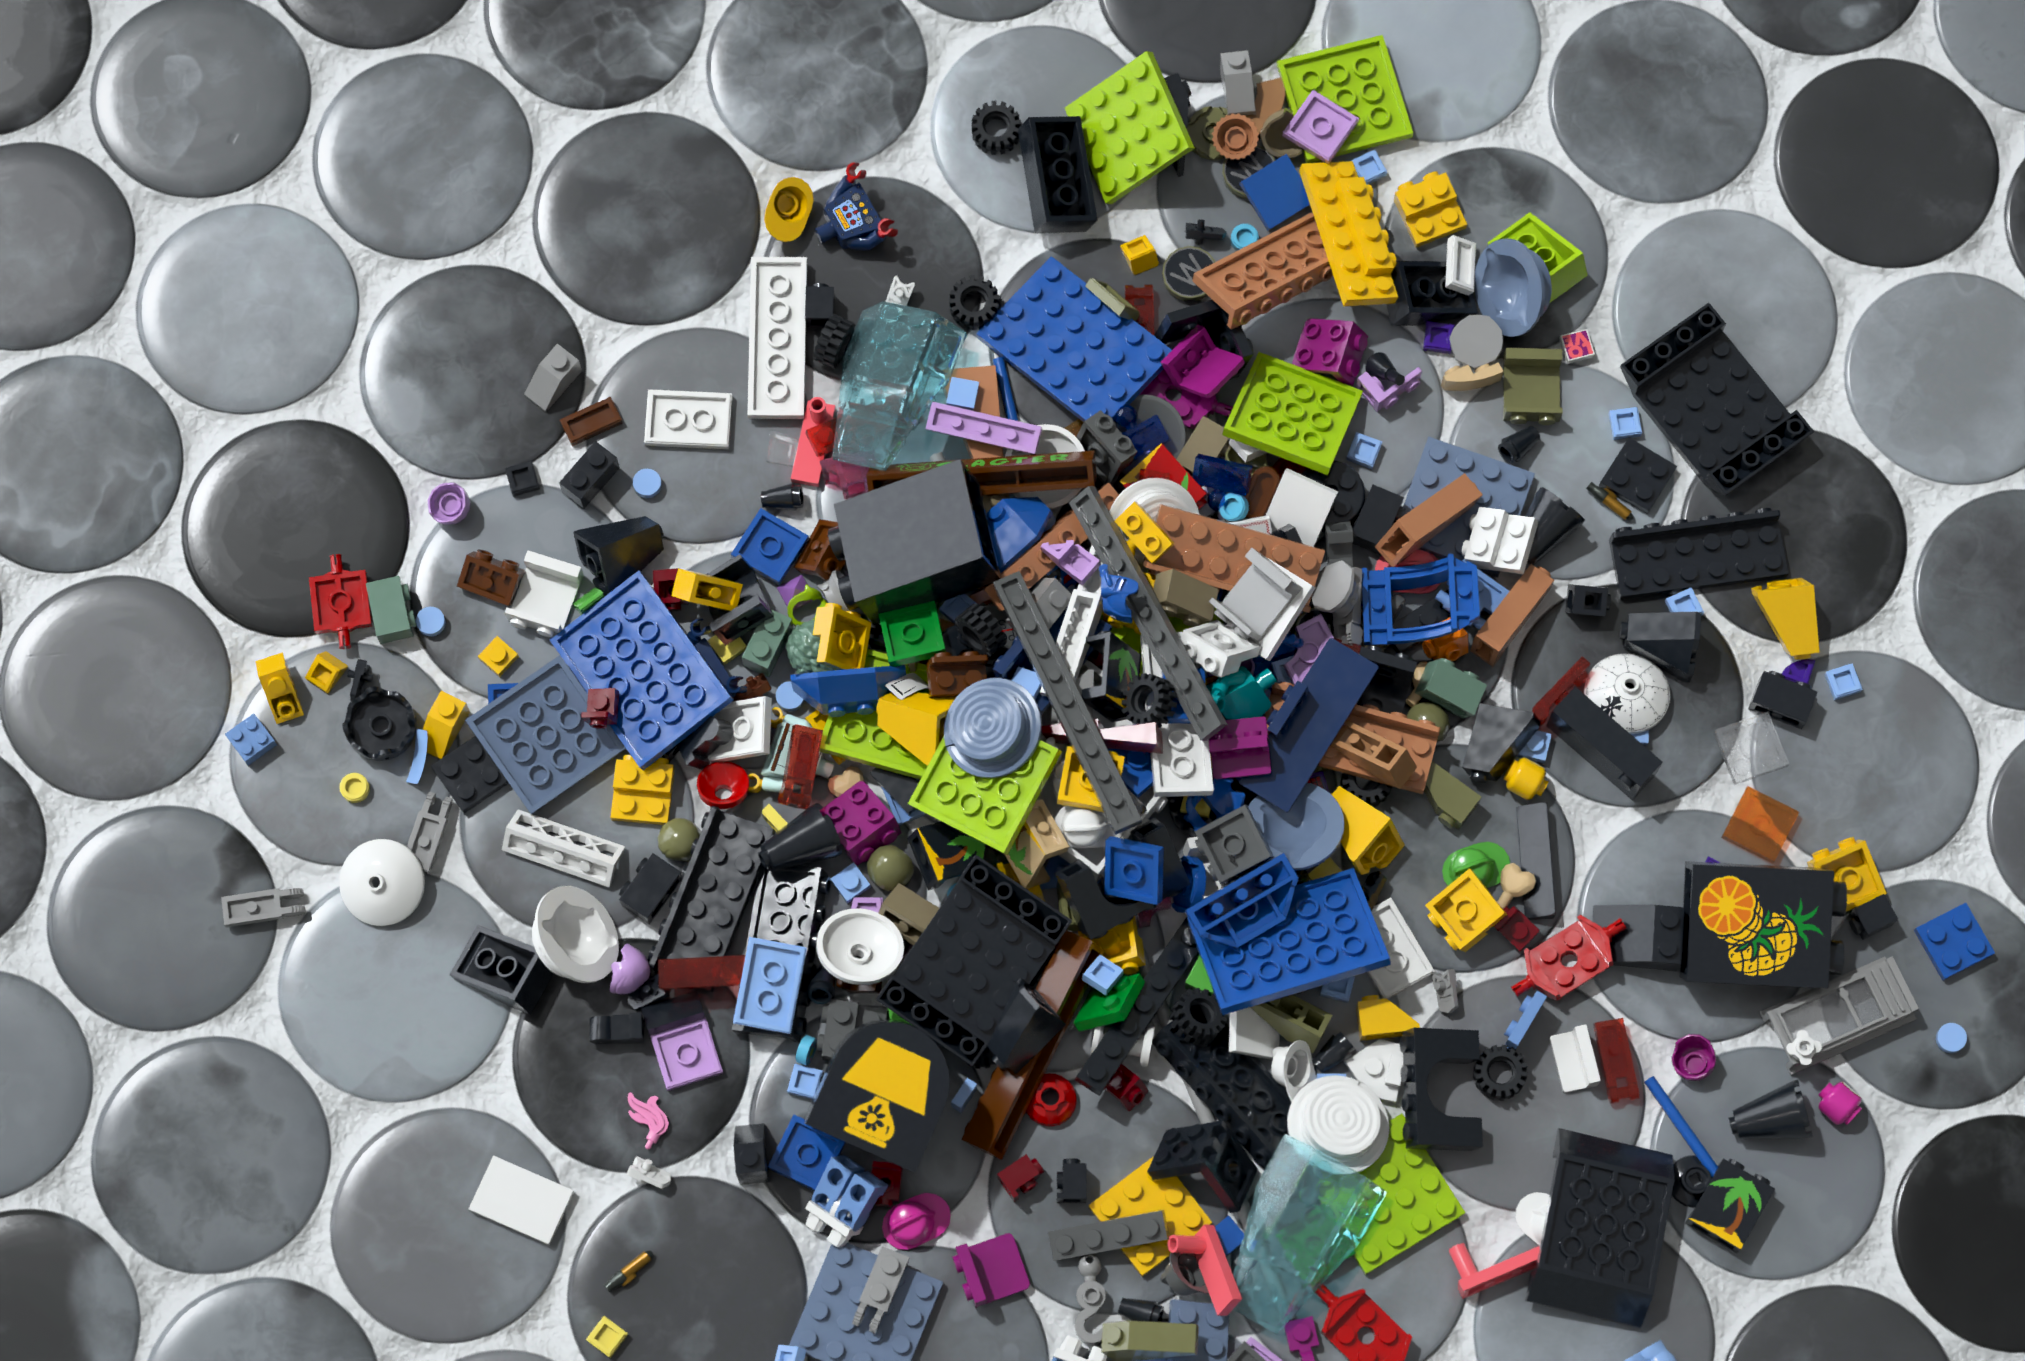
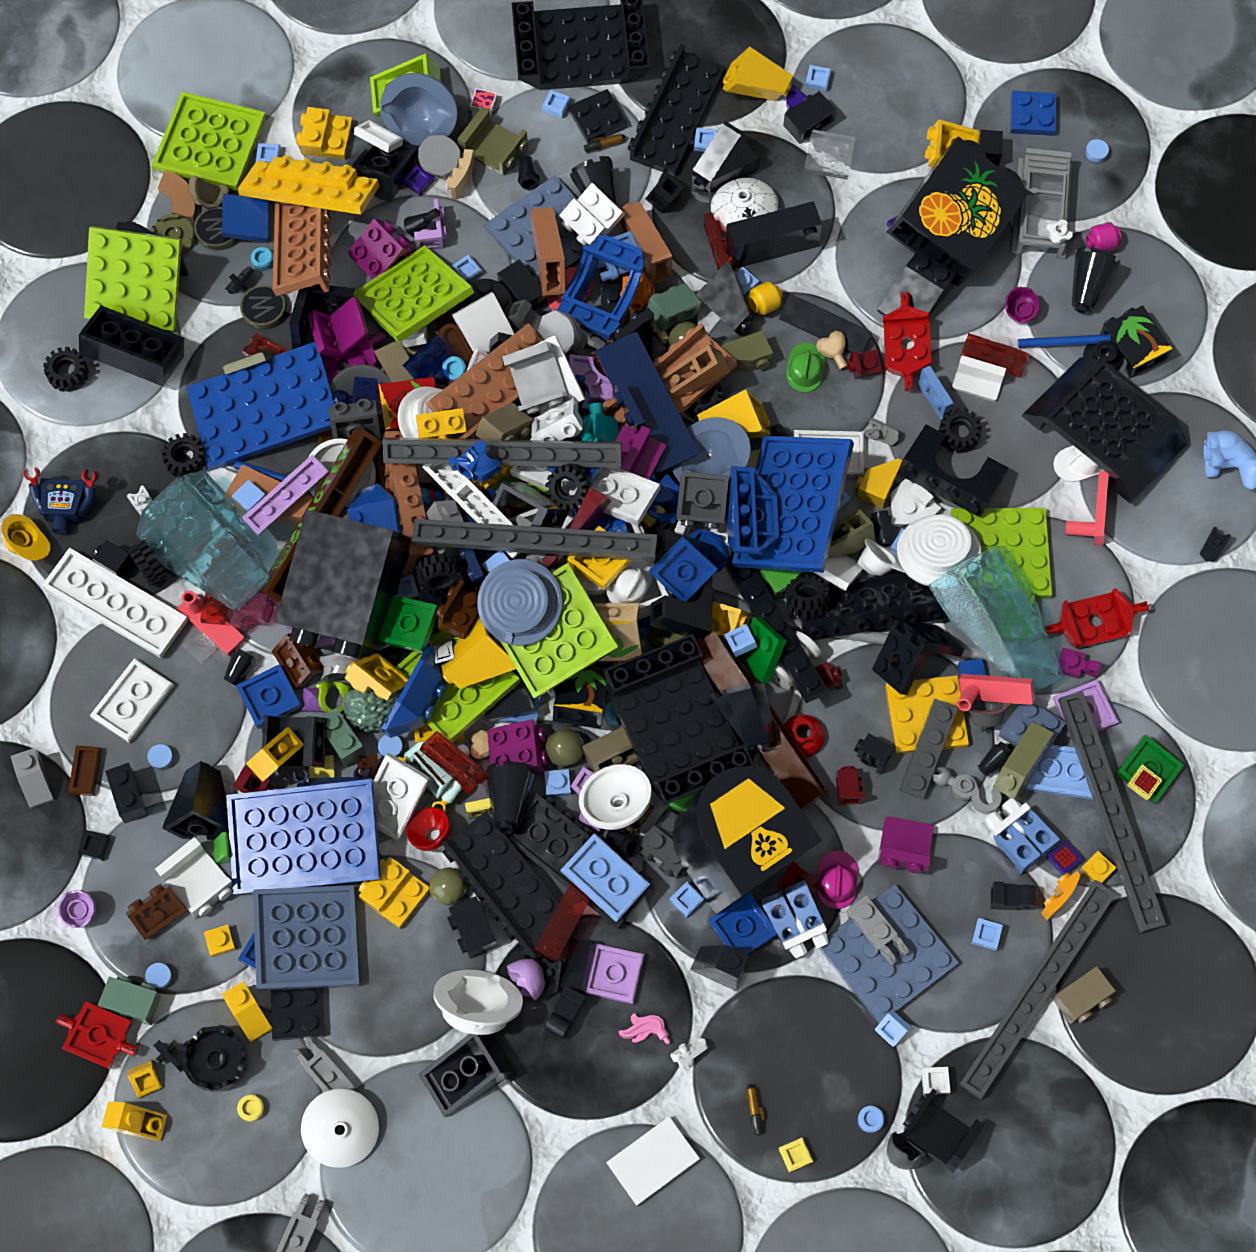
camera: 60 degrees left, 5 degrees down
medium blue piece [225,713,277,766] -> none
light blue sticker [406,729,428,784] -> none
white fence [502,809,625,887] -> none
dark red bracket [581,688,619,729] -> none
black leg [677,716,733,770] -> none
medium azure tile [796,1035,818,1066] -> none
lavender slope [1040,540,1101,586] -> none
yellow slope [1120,235,1159,275] -> none
nougat hat [1212,113,1259,160] -> none
light grey slope [1220,50,1255,115] -> none
lavender tile [1282,90,1359,164] -> none
yellow plate [1425,868,1507,952] -> none
clear orange tile [1721,786,1799,863] -> none

